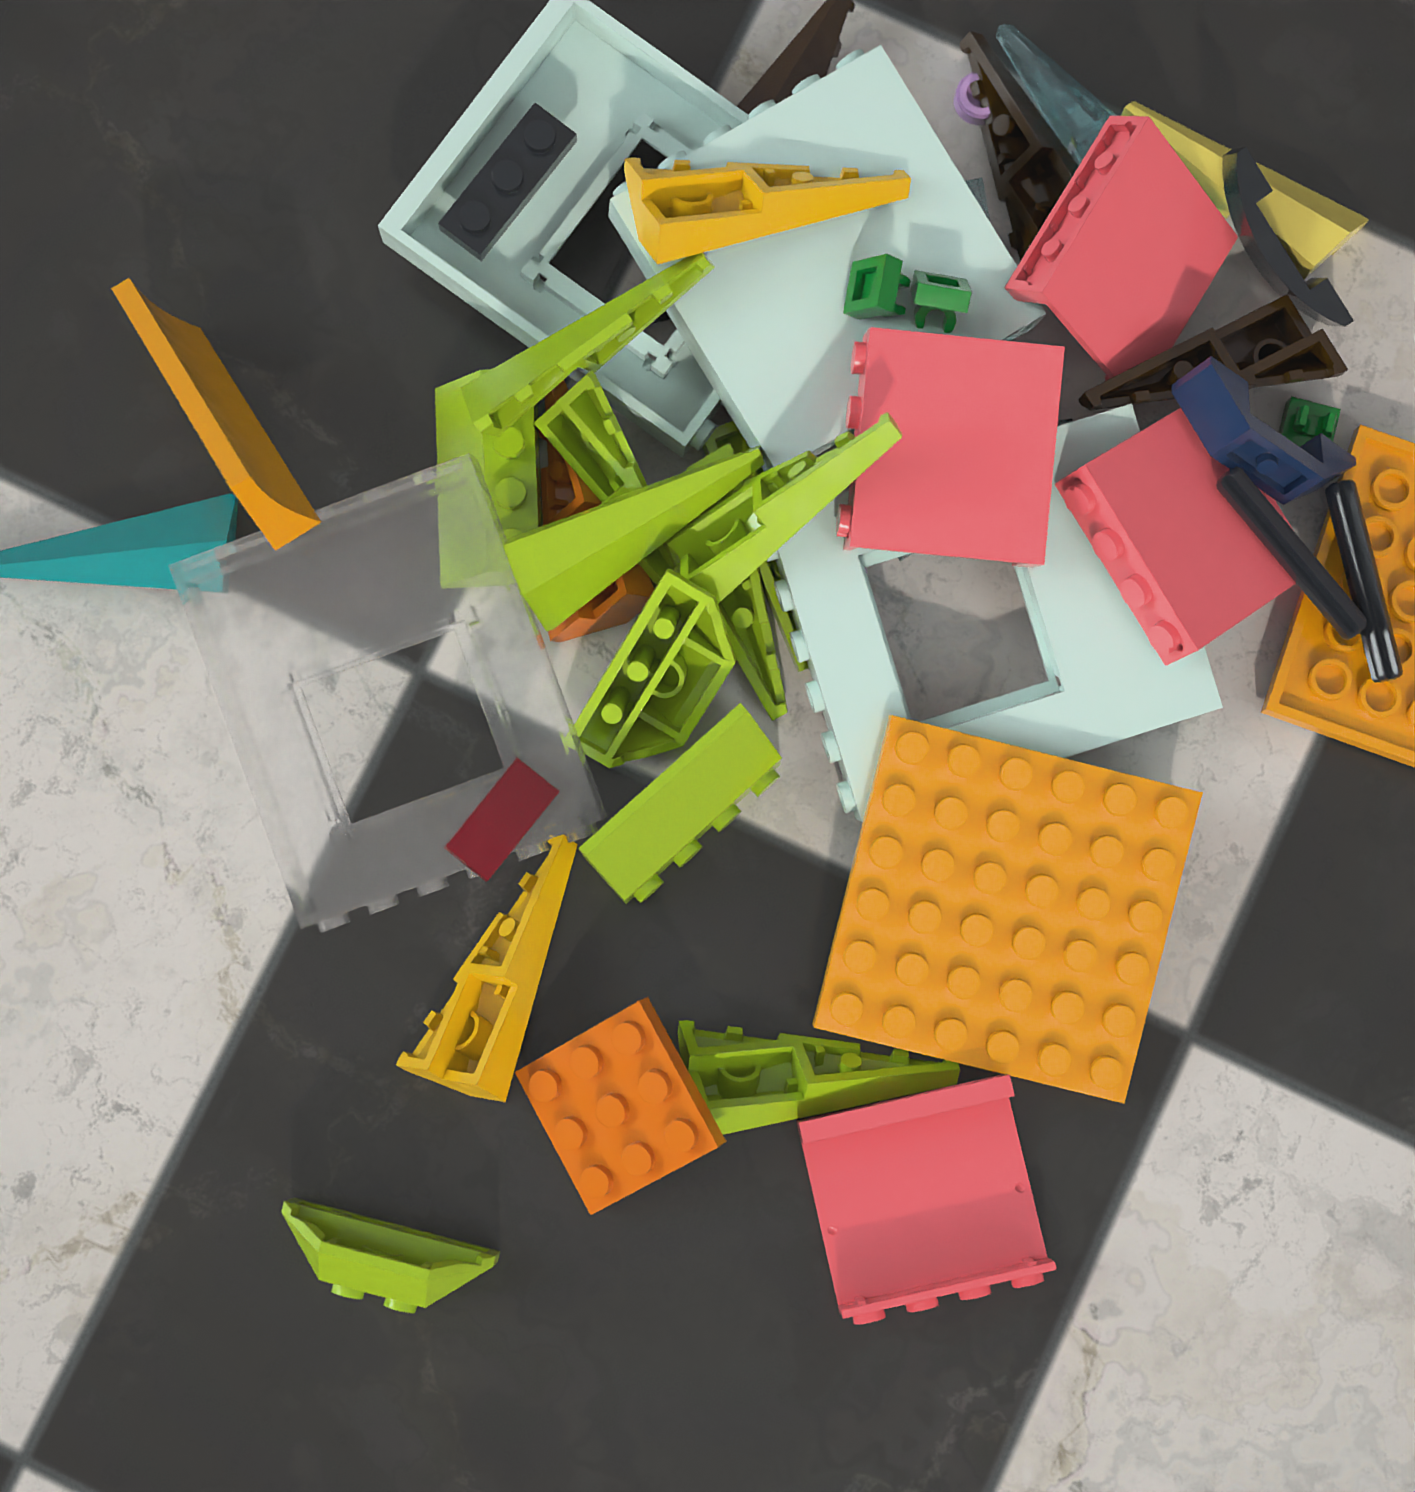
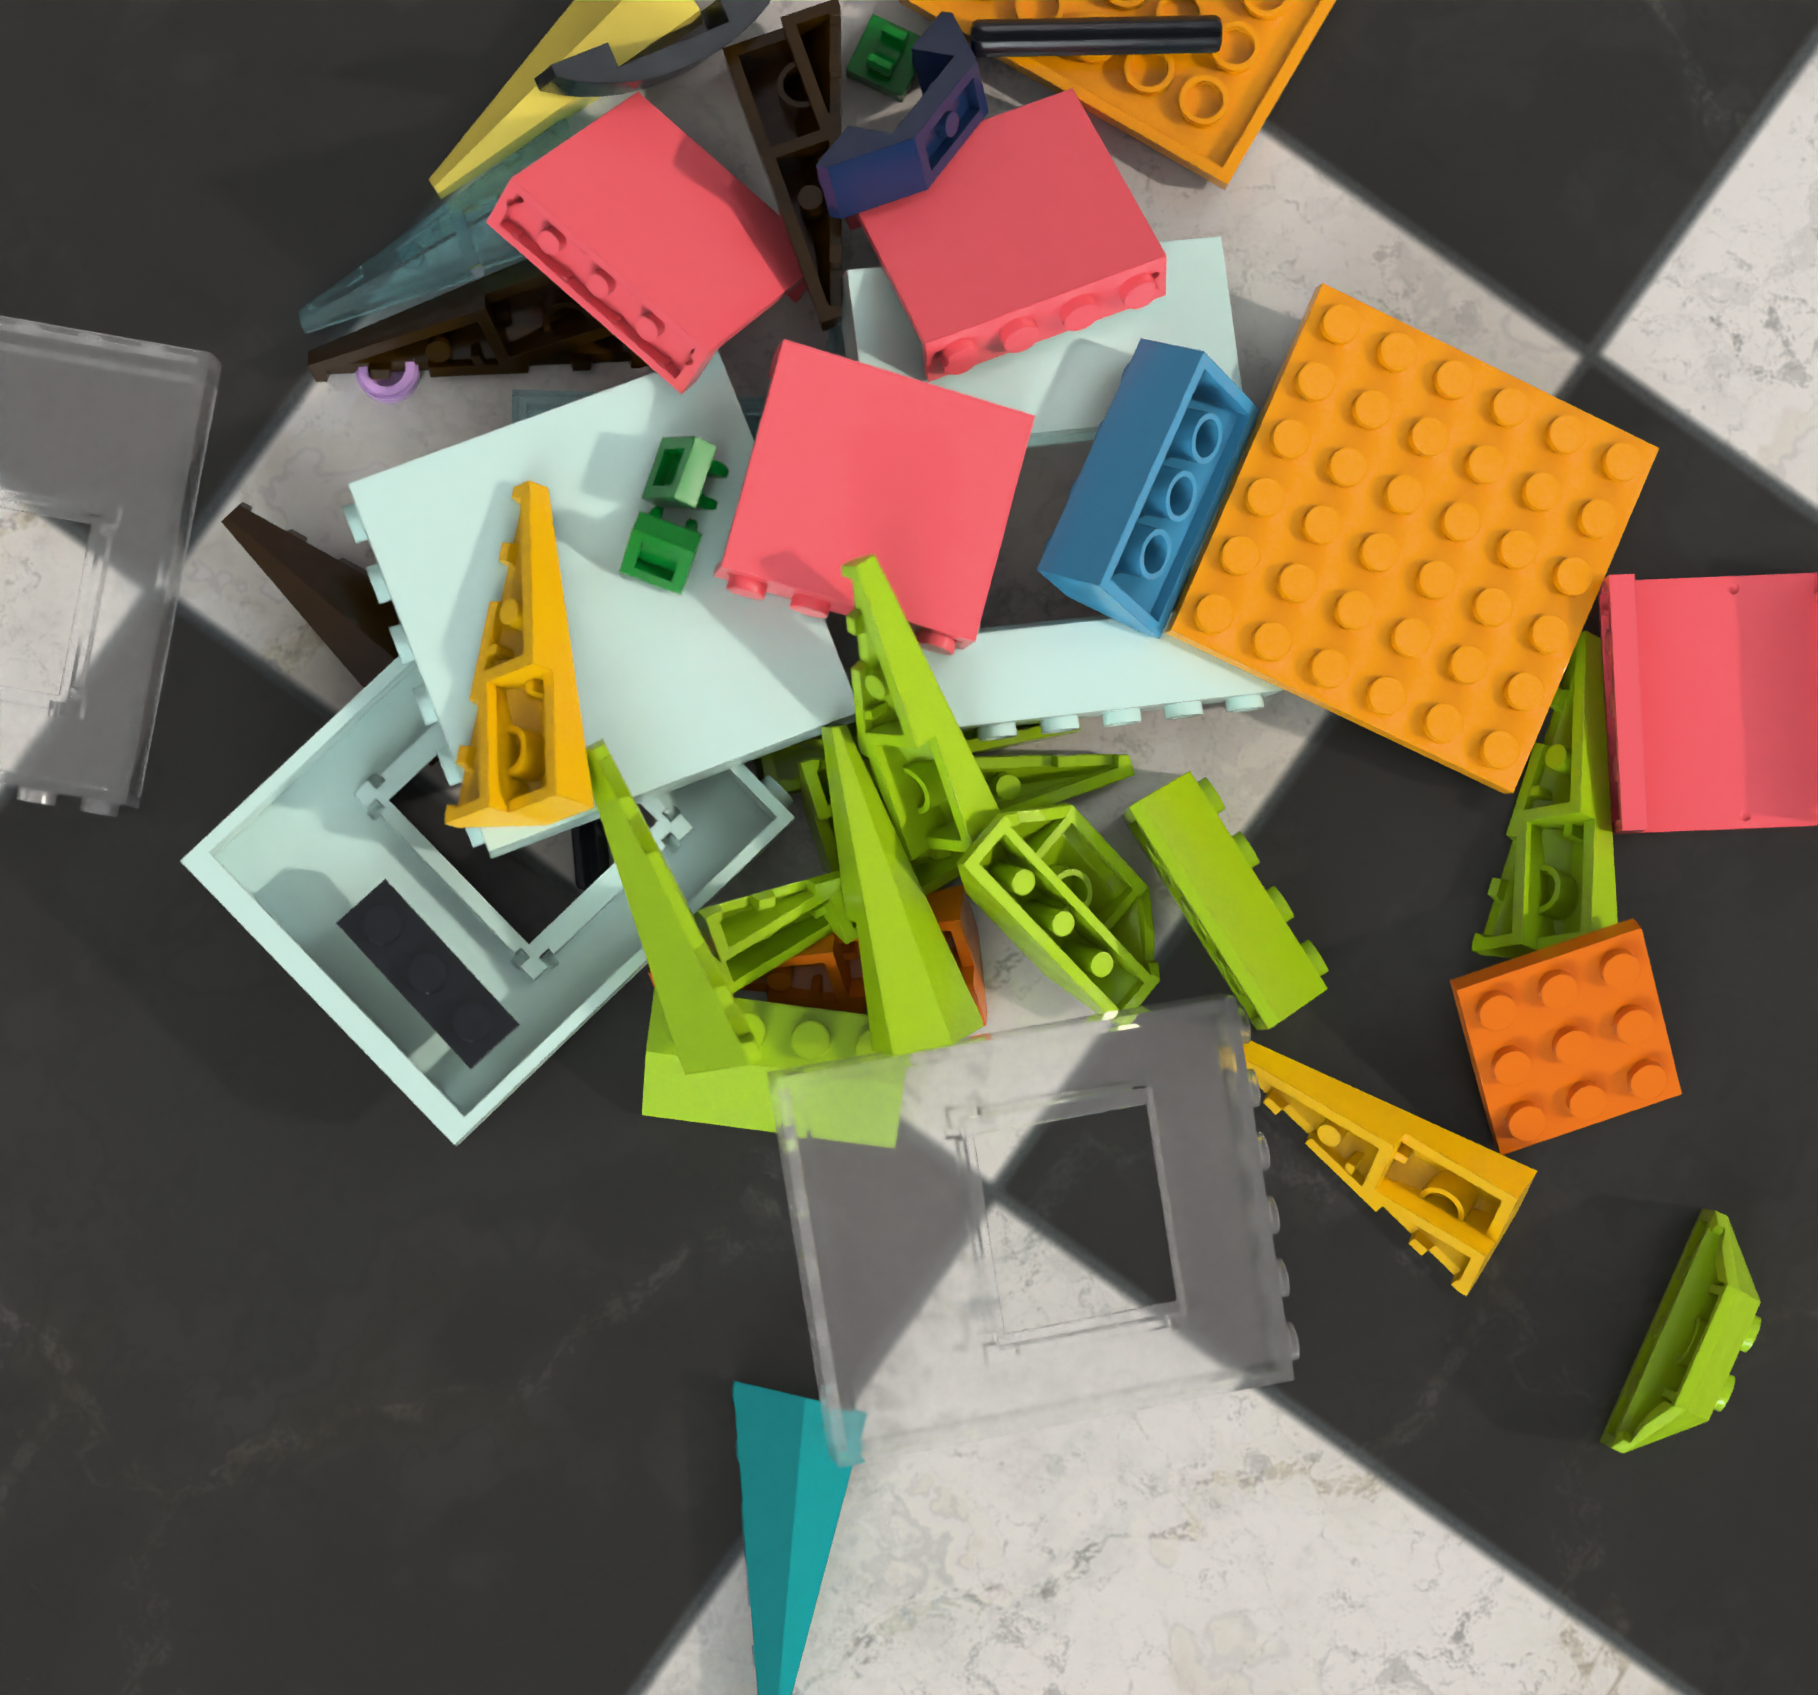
camera: 80 degrees left, 5 degrees up
light orange arch [111,278,321,551] -> none
dark red slope [444,757,560,882] -> none
black axle [1216,466,1367,640] -> none
none -> dark azure slope [1037,338,1260,639]

